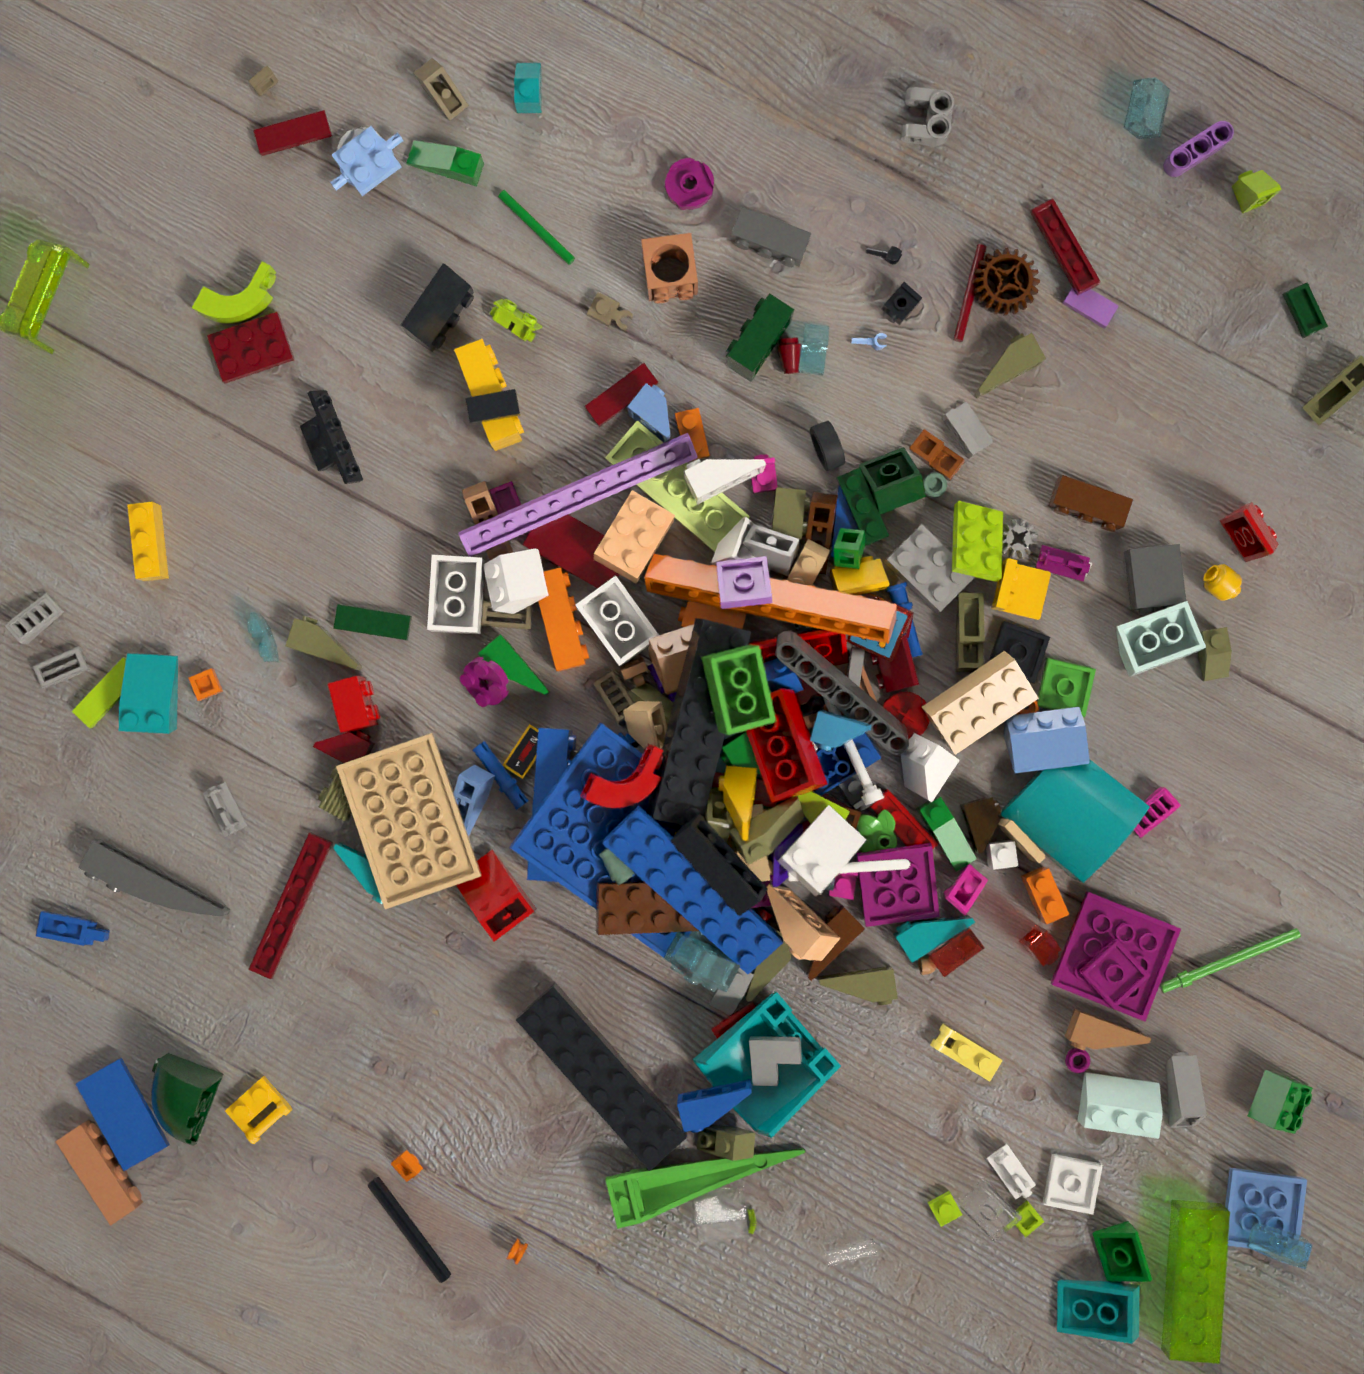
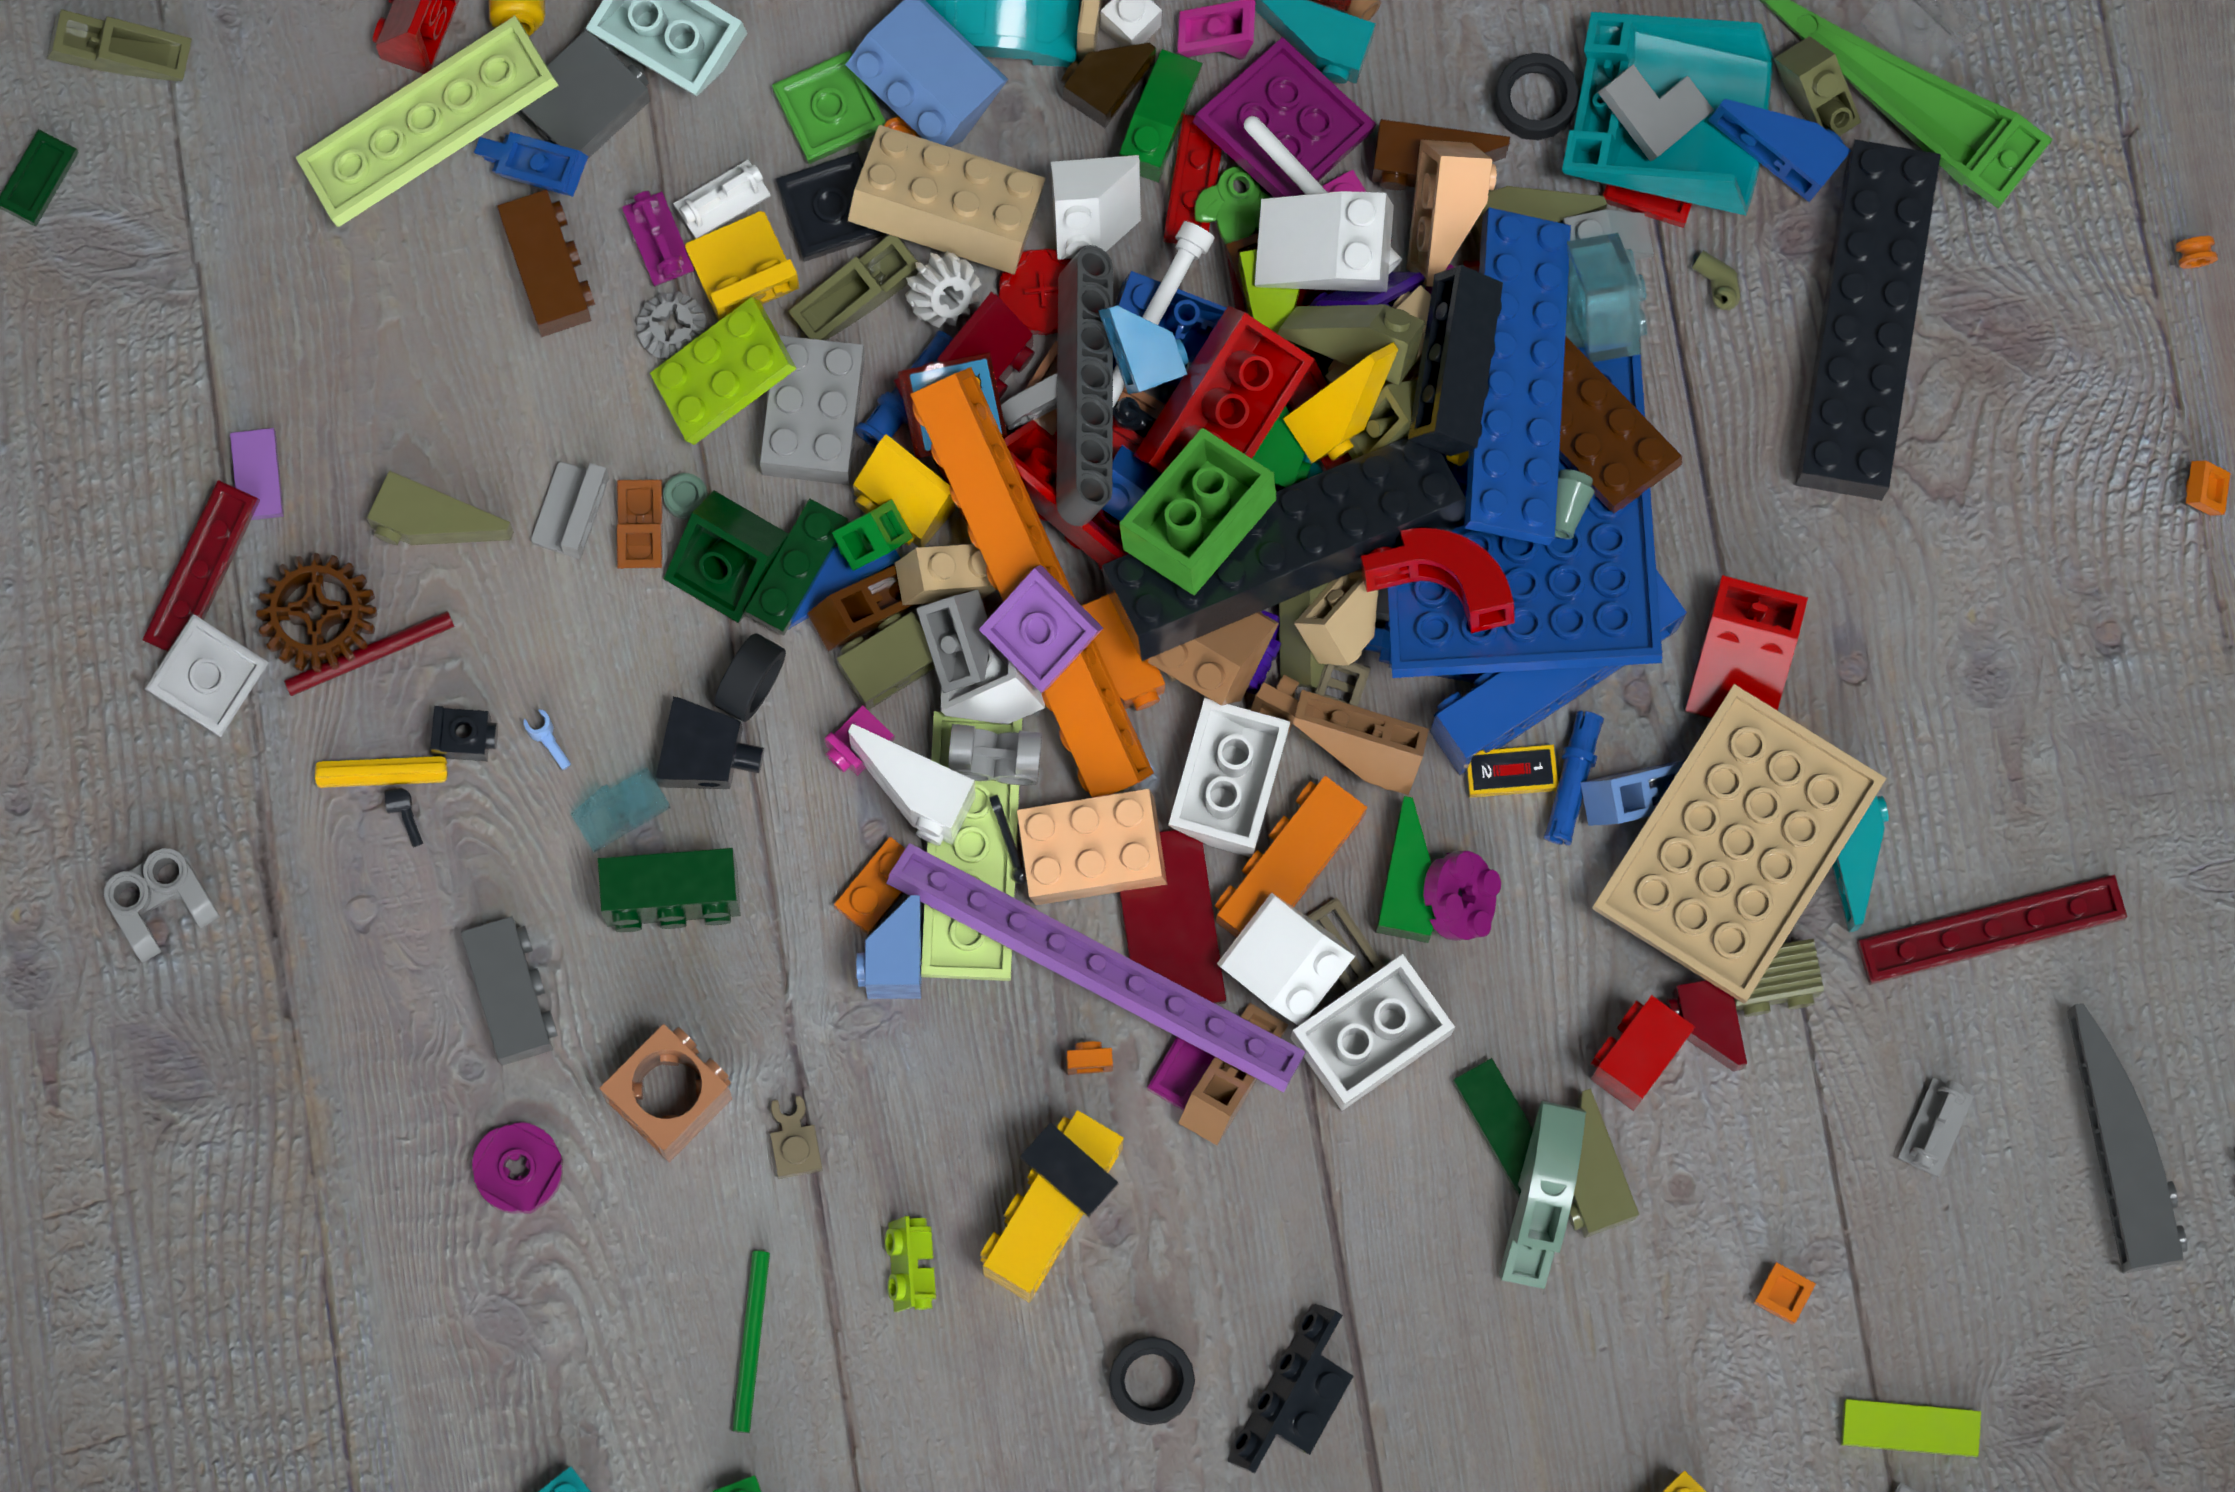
camera: 135 degrees left, 10 degrees down
teal slope [119,653,178,734] -> none
clear light blue slope [247,612,279,663] -> none
black slope [401,263,474,353] -> none
dark red tile [584,363,659,427] -> none
dark red cone [777,337,801,374] -> none
olive slope [817,966,898,1005] -> none
dark grey bracket [838,774,874,811] -> none
none -> light grey plate [144,614,269,737]
none -> yellowish green plate [295,16,559,227]
none -> yellow axle [315,756,448,788]
none -> blue hinge [474,132,589,197]
none -> black torso [656,696,764,789]
none -> white hinge [674,160,771,239]
none -> white gear [905,251,982,328]
none -> light grey piece [948,724,1042,786]
none -> black hinge [989,794,1027,884]
none -> orange plate [1066,1041,1113,1075]
none -> black tyre [1108,1336,1195,1426]
none -> medium nougat slope [1293,690,1429,795]
none -> black tyre [1494,52,1578,141]
none -> sand green slope [1498,1101,1586,1289]
none -> olive arm [1692,250,1741,310]

